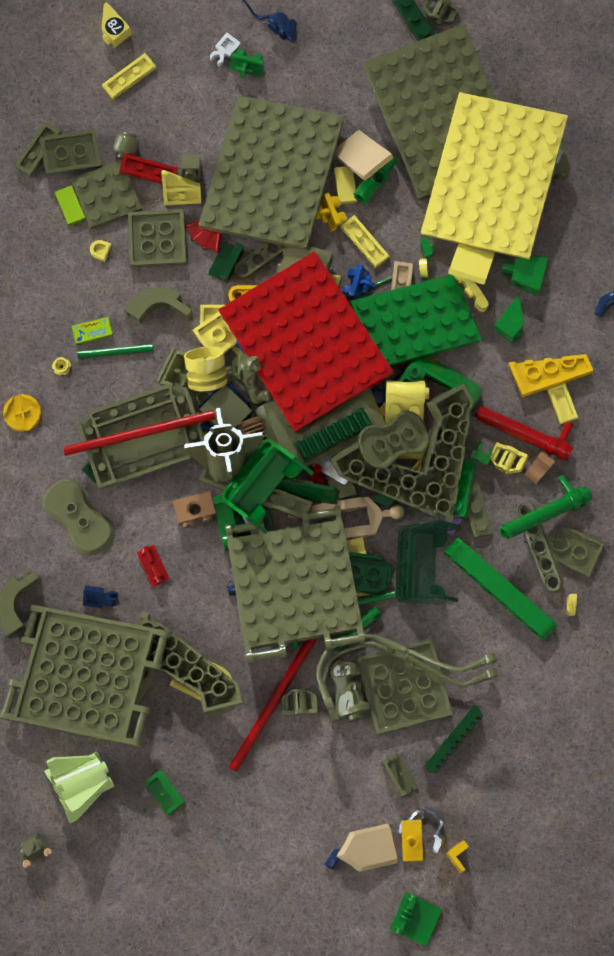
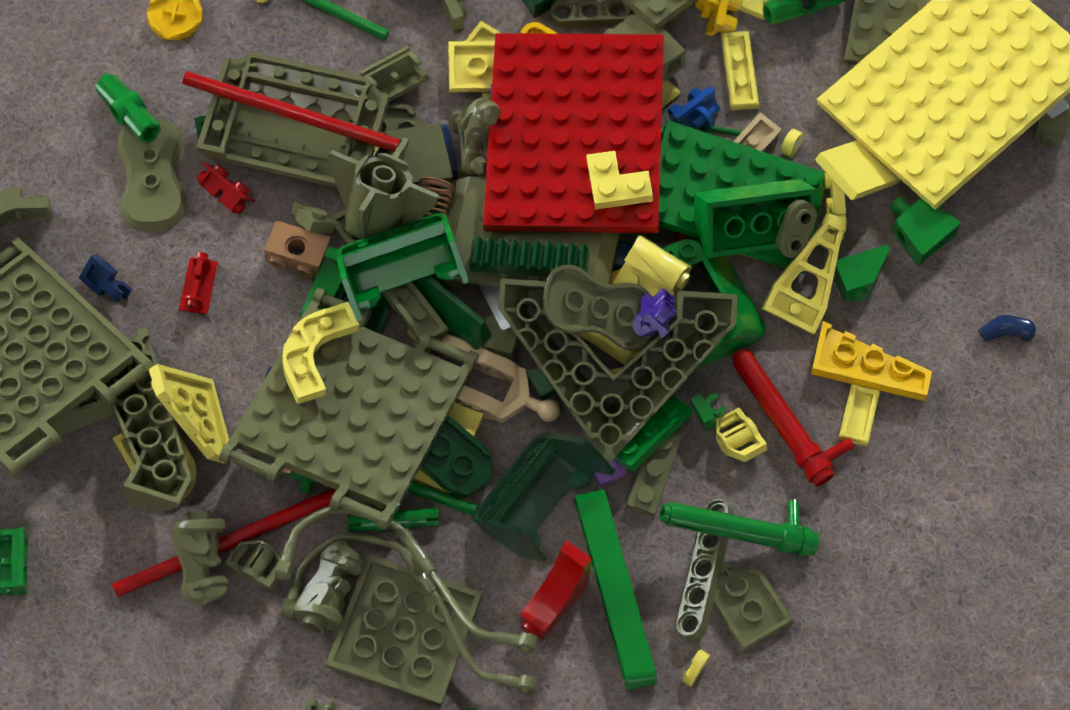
camera: 30 degrees right, 10 degrees down
light yellow wheel [184,347,228,391] -> none
red arm [310,464,328,485] -> none
green plate [420,237,435,261] -> none
medium nougat leg [524,451,555,485] -> none
none -> green piece [95,73,161,143]
none -> light yellow plate [149,364,229,463]
none -> olive animal [171,511,230,607]
none -> red hinge [197,162,255,214]
none -> light yellow plate [282,302,359,404]
none -> olive plate [290,201,336,234]
none -> red arch [519,540,592,640]
none -> light yellow plate [586,151,653,210]
none -> dark purple hips [633,288,676,338]
none -> green slope [694,179,816,259]
none -> light yellow plate [761,213,847,335]
none -> olive plate [775,200,817,258]

